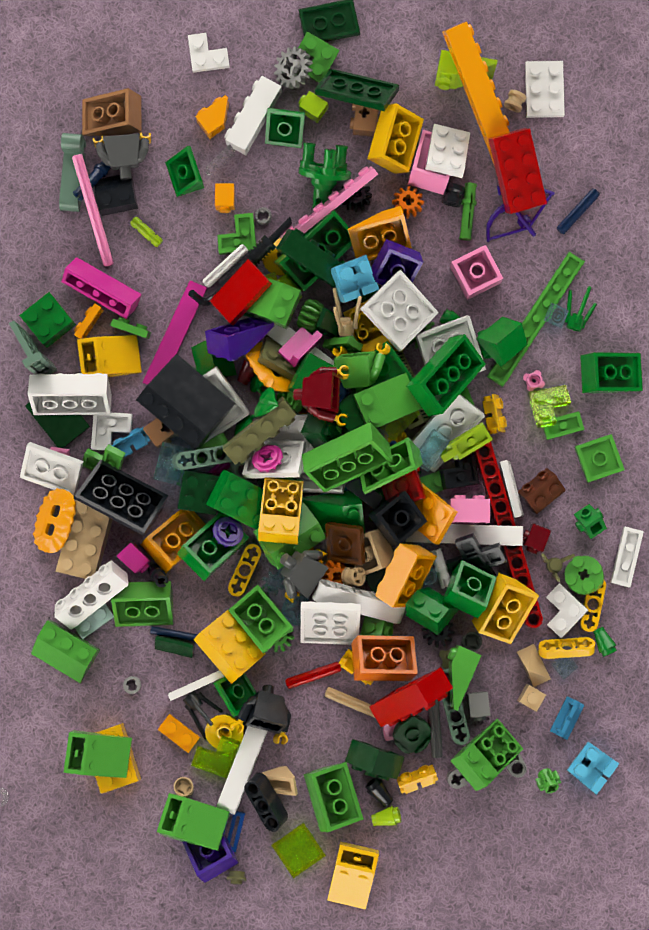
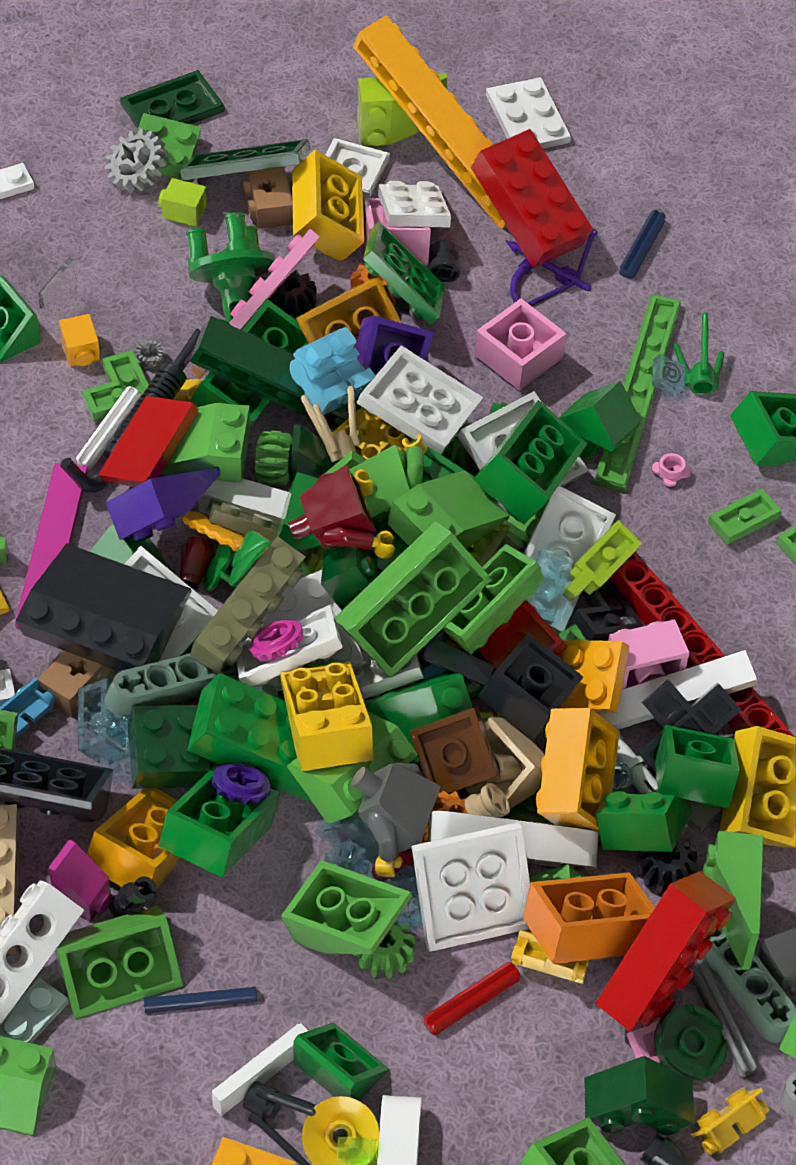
camera: 25 degrees left, 30 degrees down
light grey bush [123,676,141,694] -> none
dark green slope [155,635,195,658] -> none
yellow brick [193,610,266,684] -> none
light orange slope [195,95,229,139] -> none
white brick [225,76,282,155] -> none
yellow beam [228,544,262,597] -> none
black torso [230,685,291,745] -> none
green slope [265,108,306,149] -> none
dark pink panel [278,327,323,368] -> none
tan axle [325,687,375,718] -> none
bright green pin [459,182,477,241] -> none
yellow hinge [482,394,507,435] -> none
white tile [500,460,524,518] -> none
tan wheel [504,90,527,113] -> none
copper bracket [518,468,566,514] -> none
dark red brick [523,523,551,555] -> none
clear neon green plate [529,385,571,428] -> none
none -> white tile [326,138,390,198]
none -> green plate [363,221,445,325]

